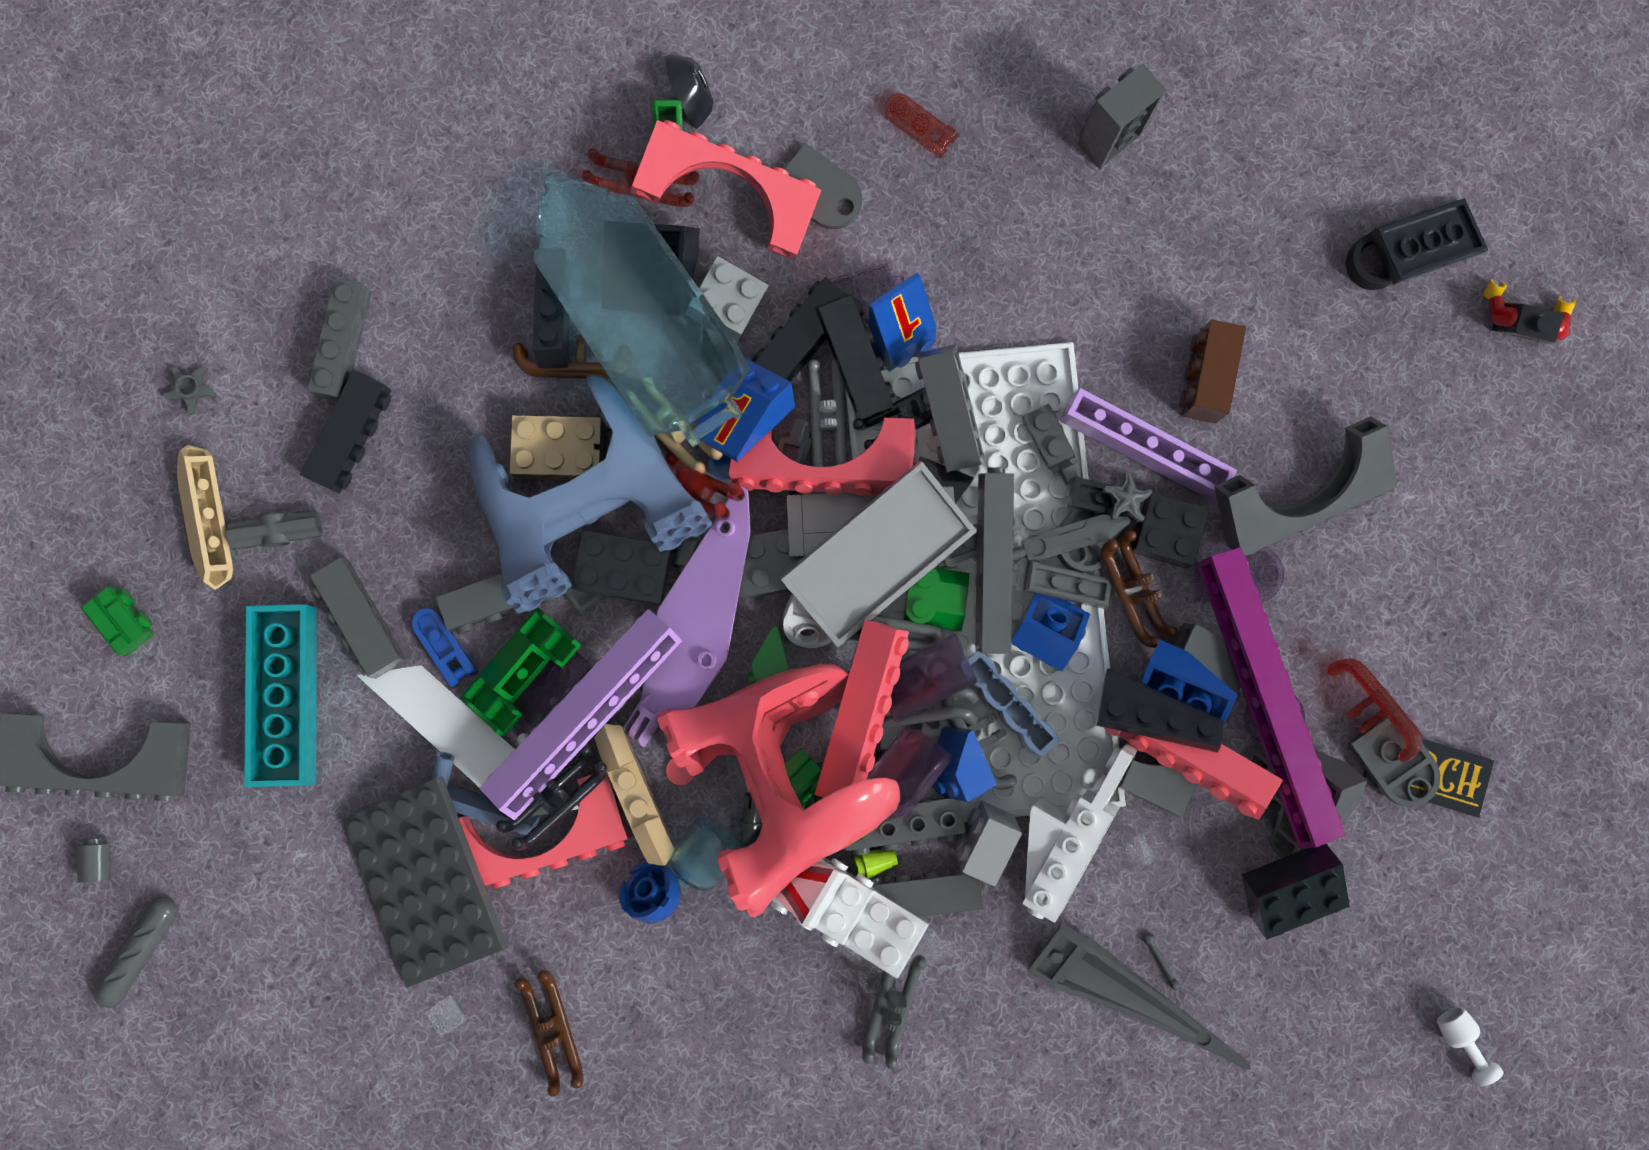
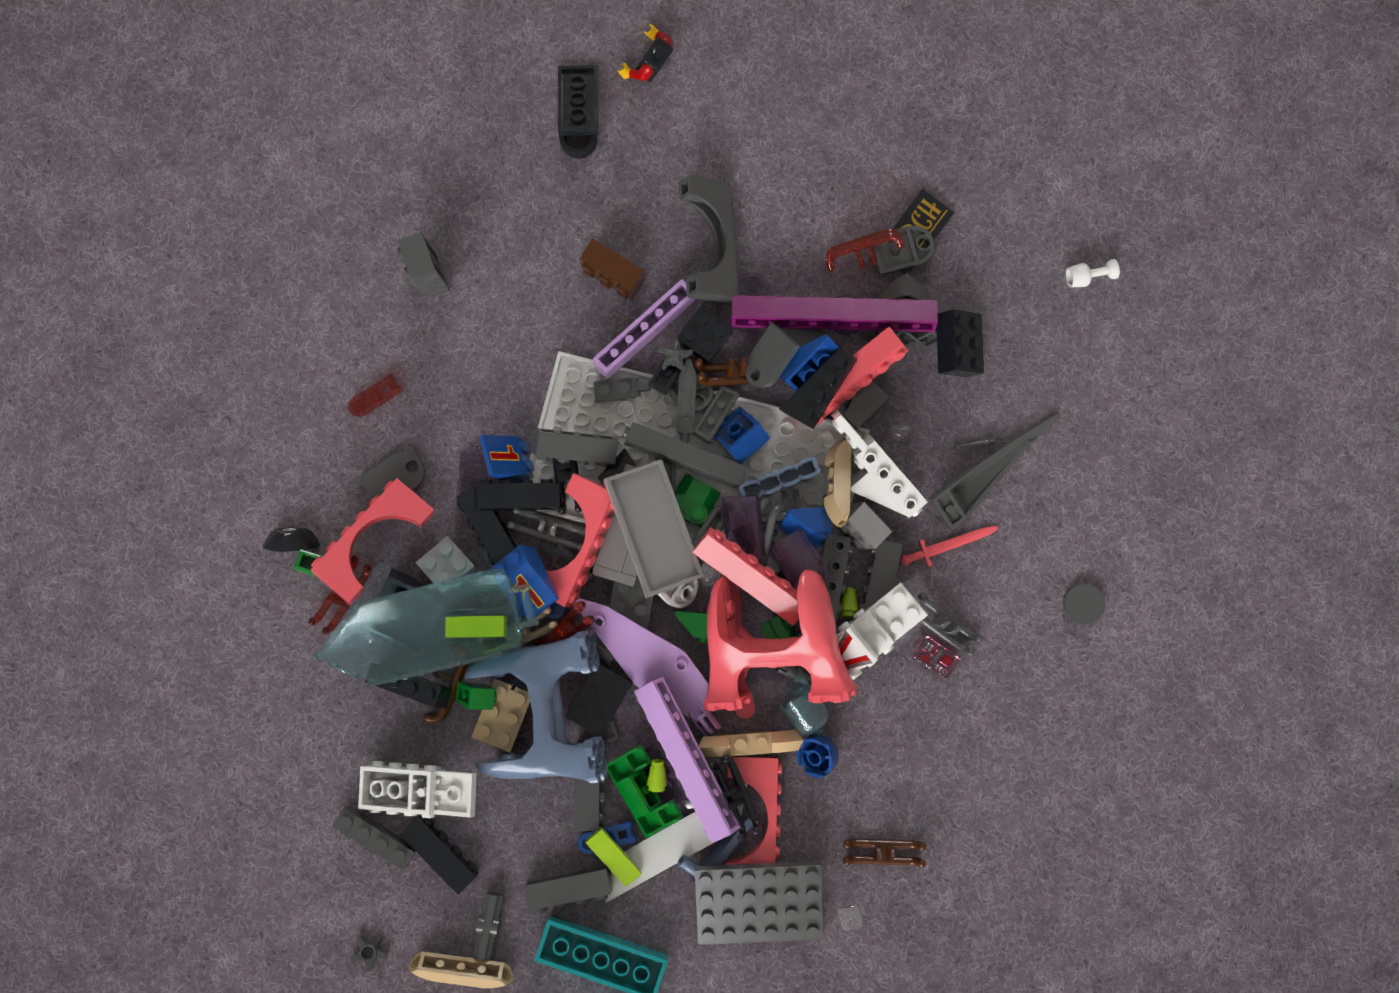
camera: 70 degrees left, 0 degrees up
none -> white wedge [358,761,477,818]
none -> lime tile [445,616,507,638]
none -> green slope [455,681,497,710]
none -> lime tile [585,827,642,887]
none -> lime cone [647,759,667,792]
none -> dark grey tile [745,322,800,388]
none -> tan brick [824,440,851,528]
none -> coral sword [900,526,998,567]
none -> slope [913,635,960,679]

